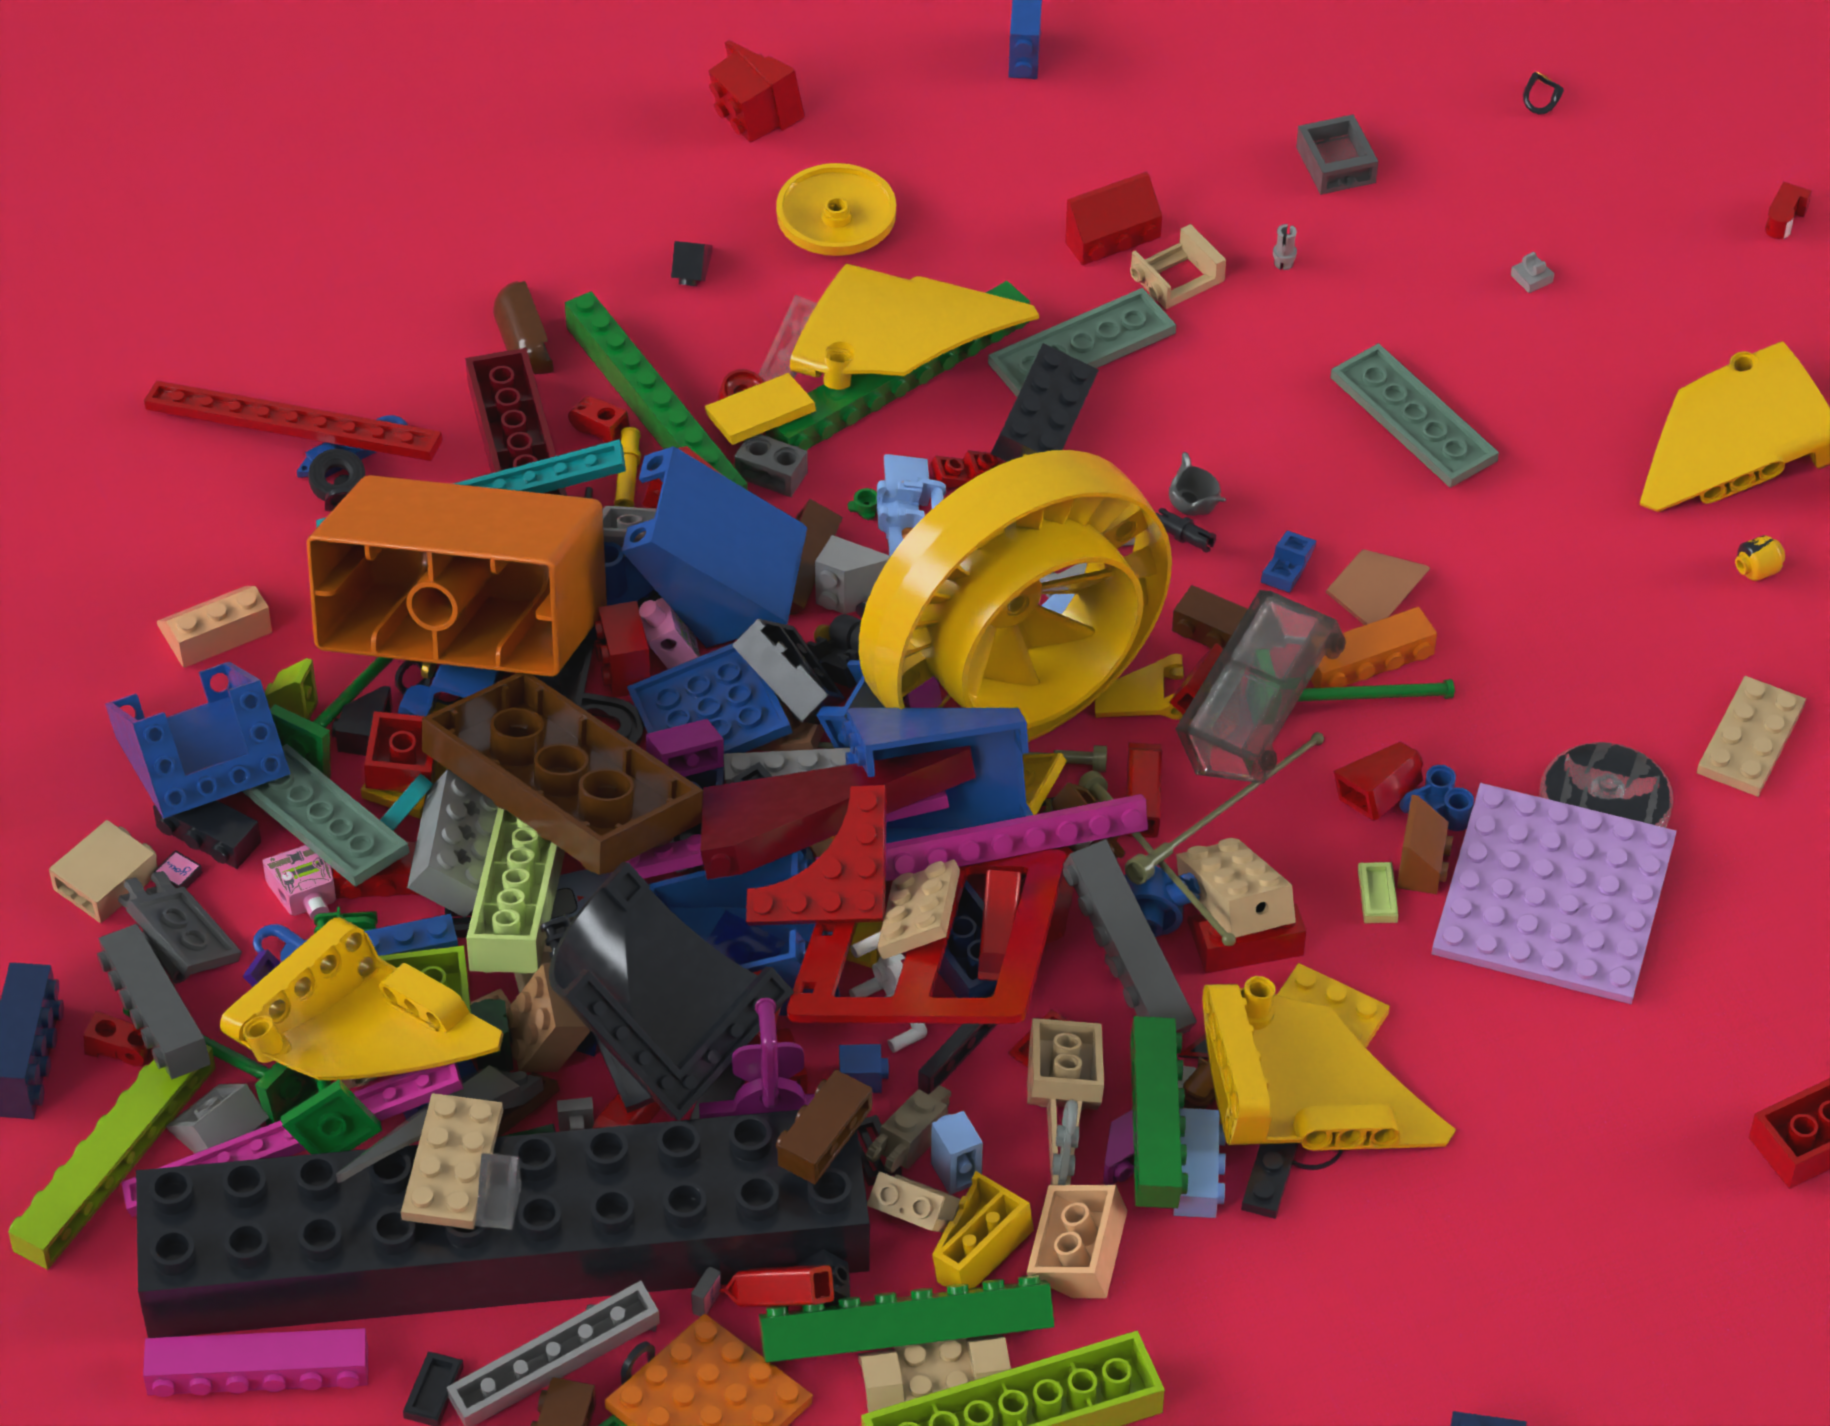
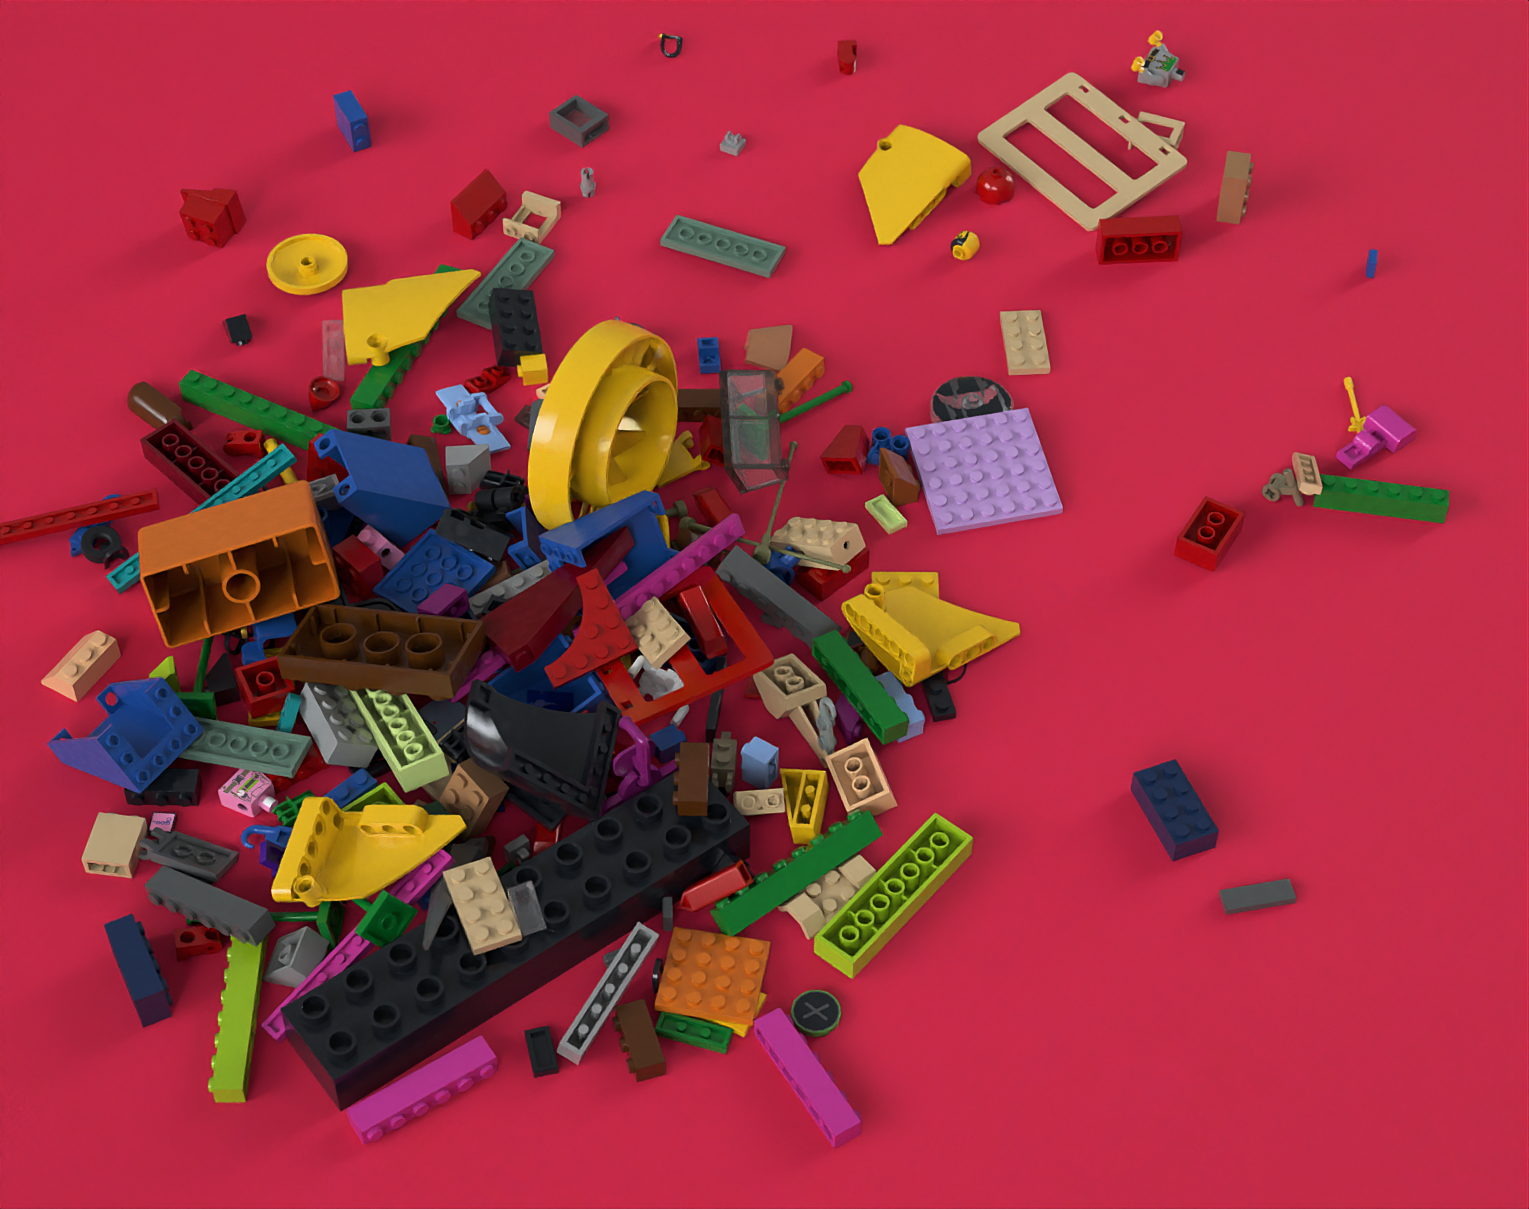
camera: 30 degrees left, 0 degrees up
yellow tile [705,373,816,445] -> none

